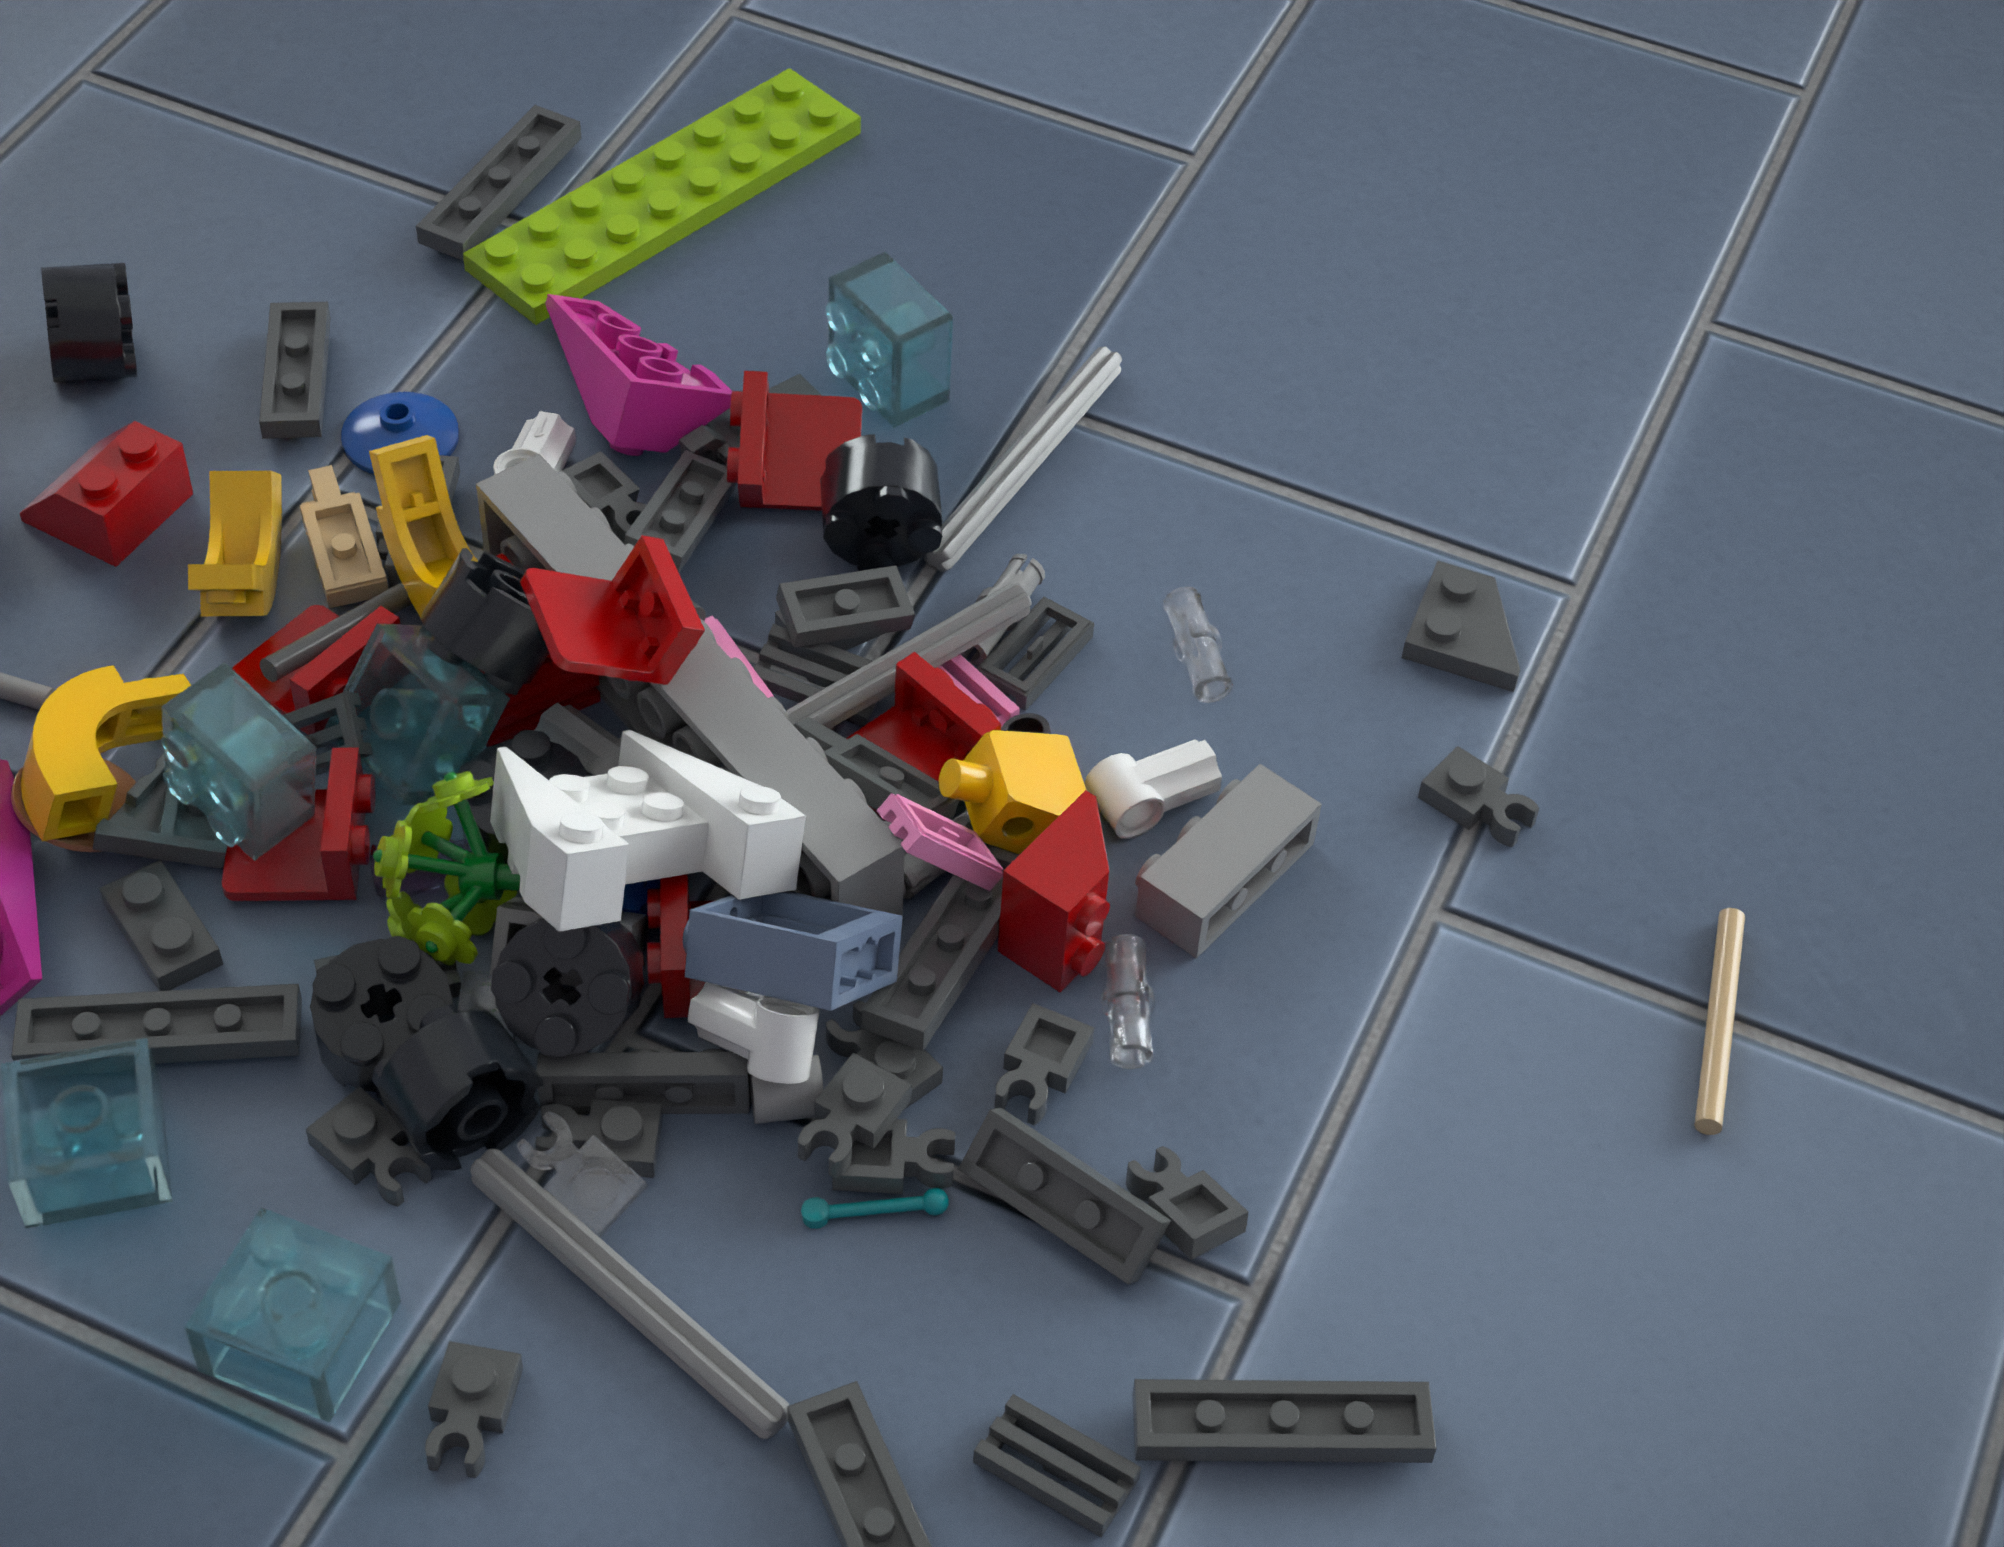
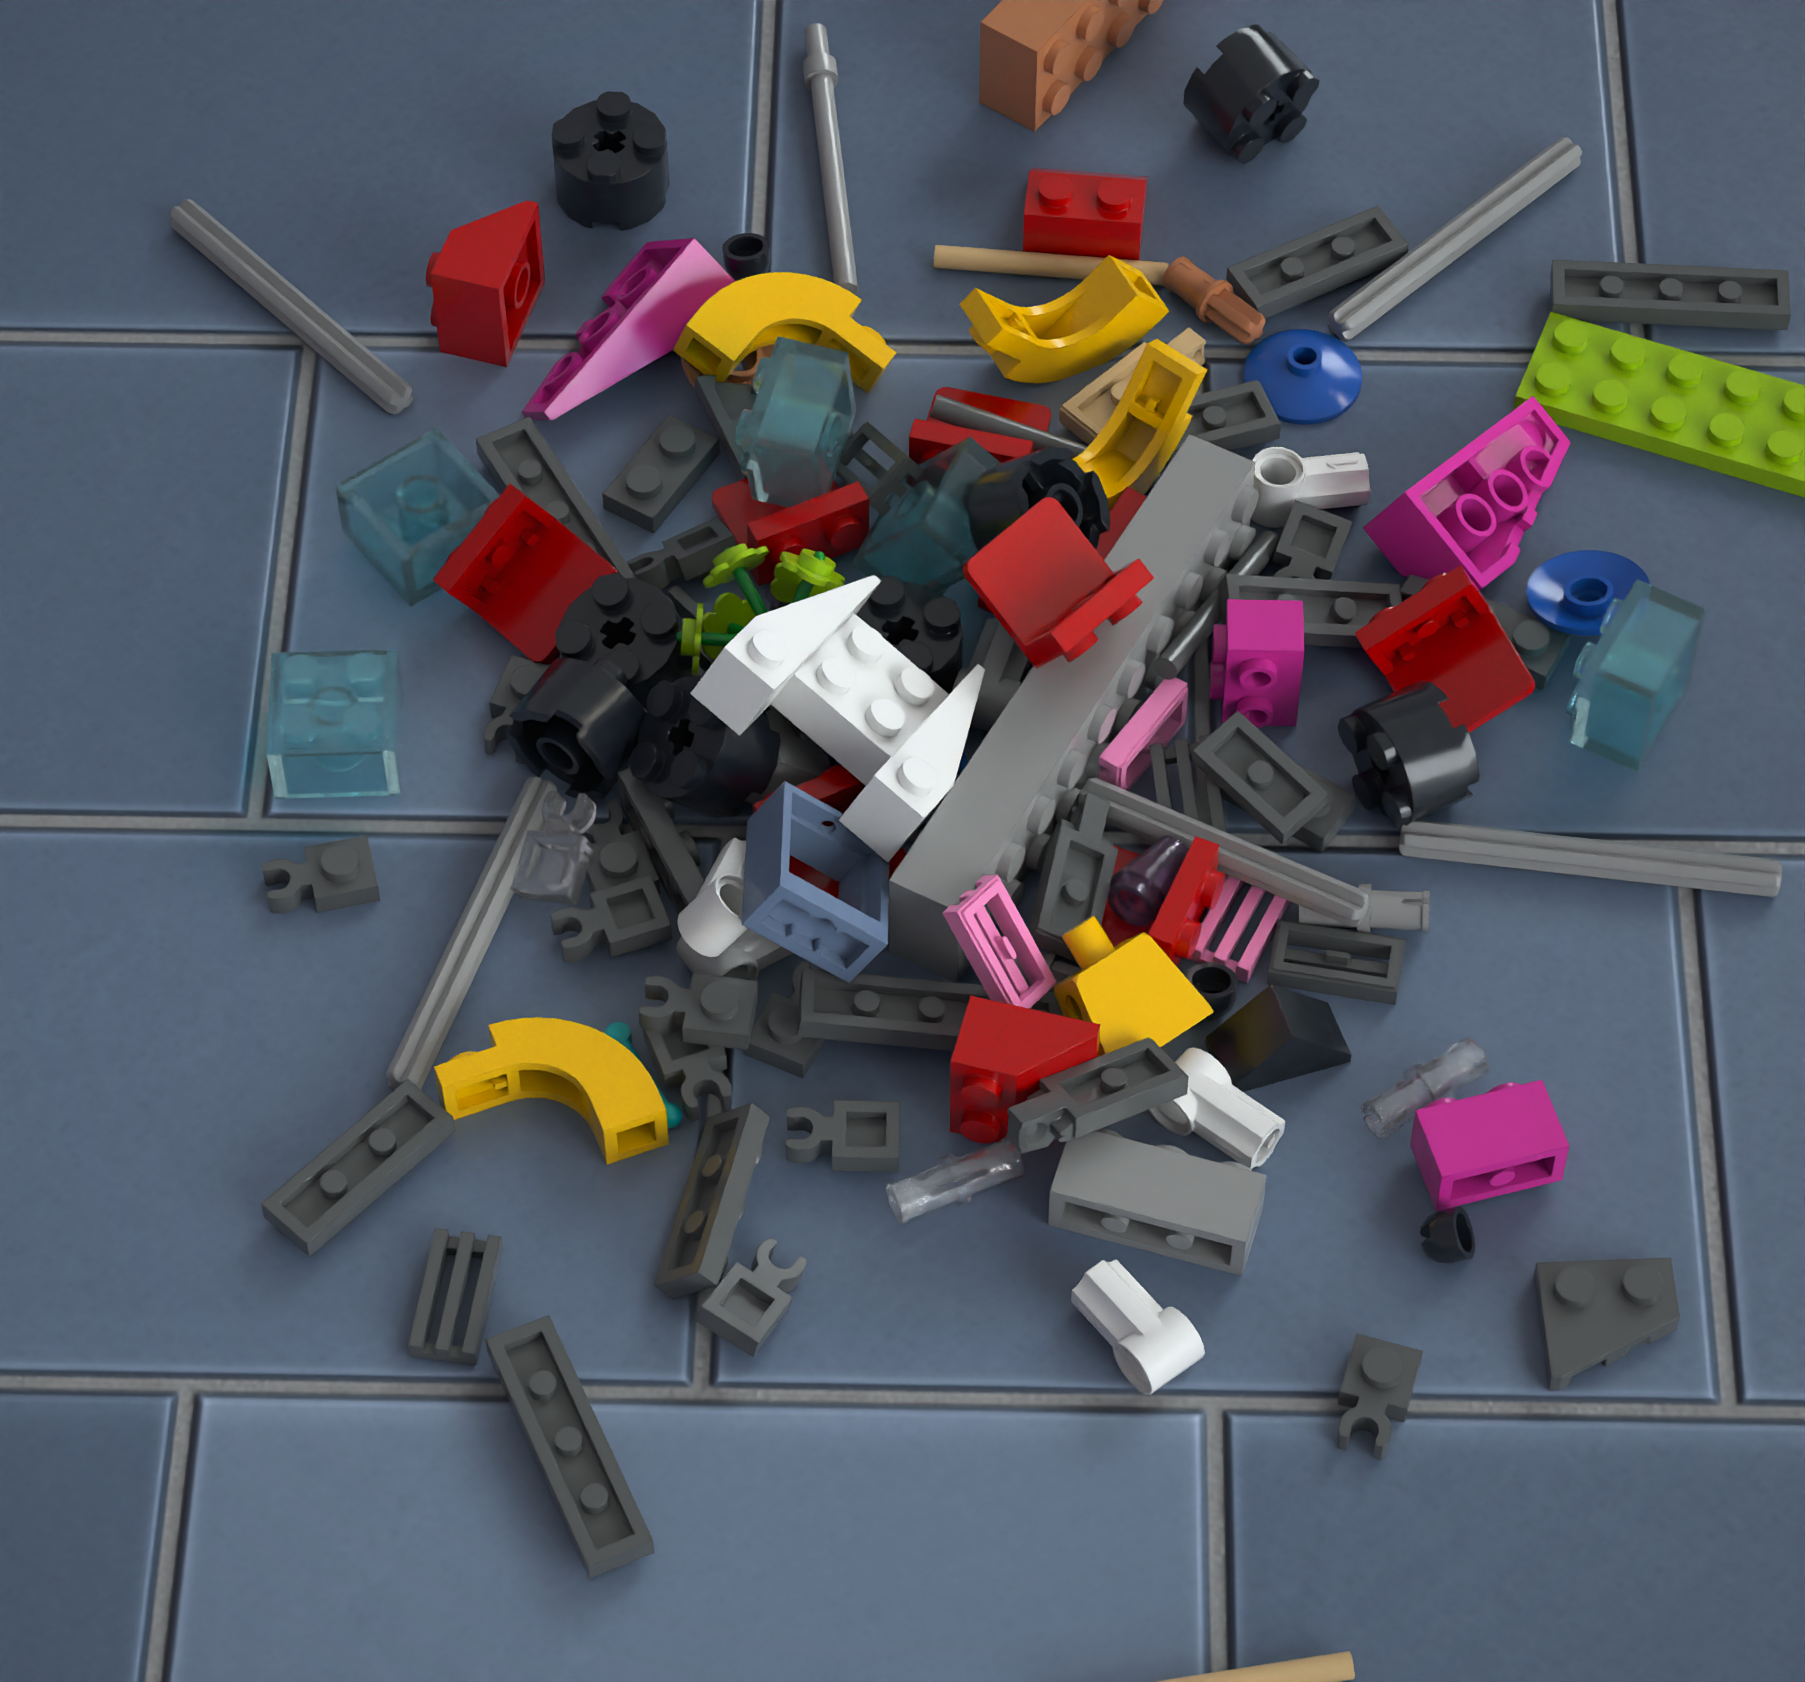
camera: 70 degrees right, 5 degrees up
none -> red bracket [432,483,618,665]
none -> yellow arch [434,1017,669,1165]
none -> dark grey plate [550,875,672,962]
none -> dark grey plate [626,517,737,590]
none -> tan bar [934,245,1169,286]
none -> dark grey hinge [1006,1037,1189,1154]
none -> white piece [1071,1259,1205,1395]
none -> clear purple cone [1108,836,1189,926]
none -> nougat axle [1162,256,1266,345]
none -> black slope [1205,984,1351,1092]
none -> dark pink brick [1209,599,1304,728]
none -> light grey axle [1327,137,1582,341]
none -> dark pink brick [1410,1080,1569,1211]
none -> black hinge [1420,1206,1475,1263]
none -> blue dish [1526,550,1651,636]

